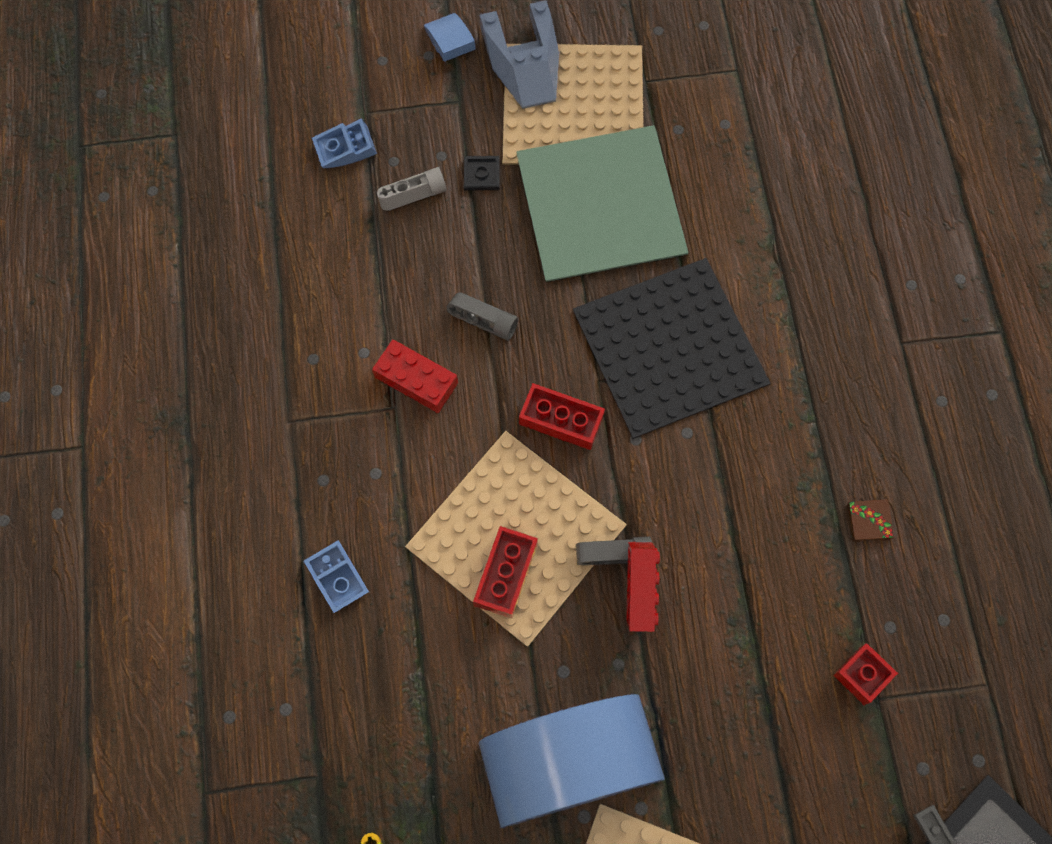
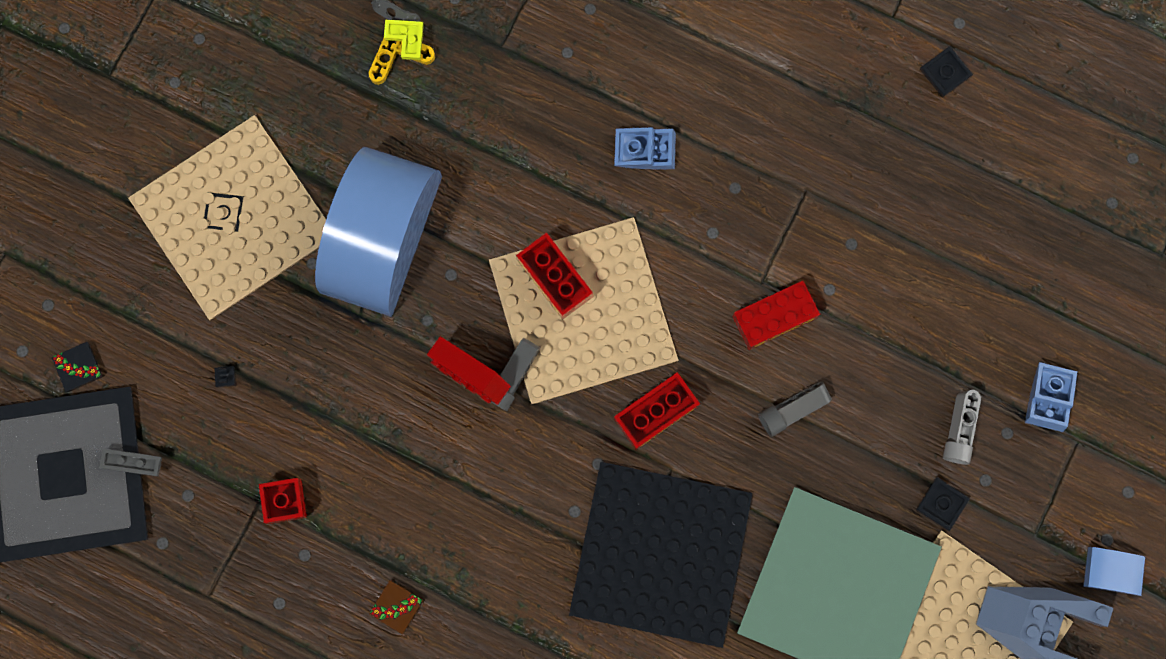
camera: 125 degrees right, 10 degrees up
none -> black tile [214,366,236,388]
none -> black tile [920,46,973,98]

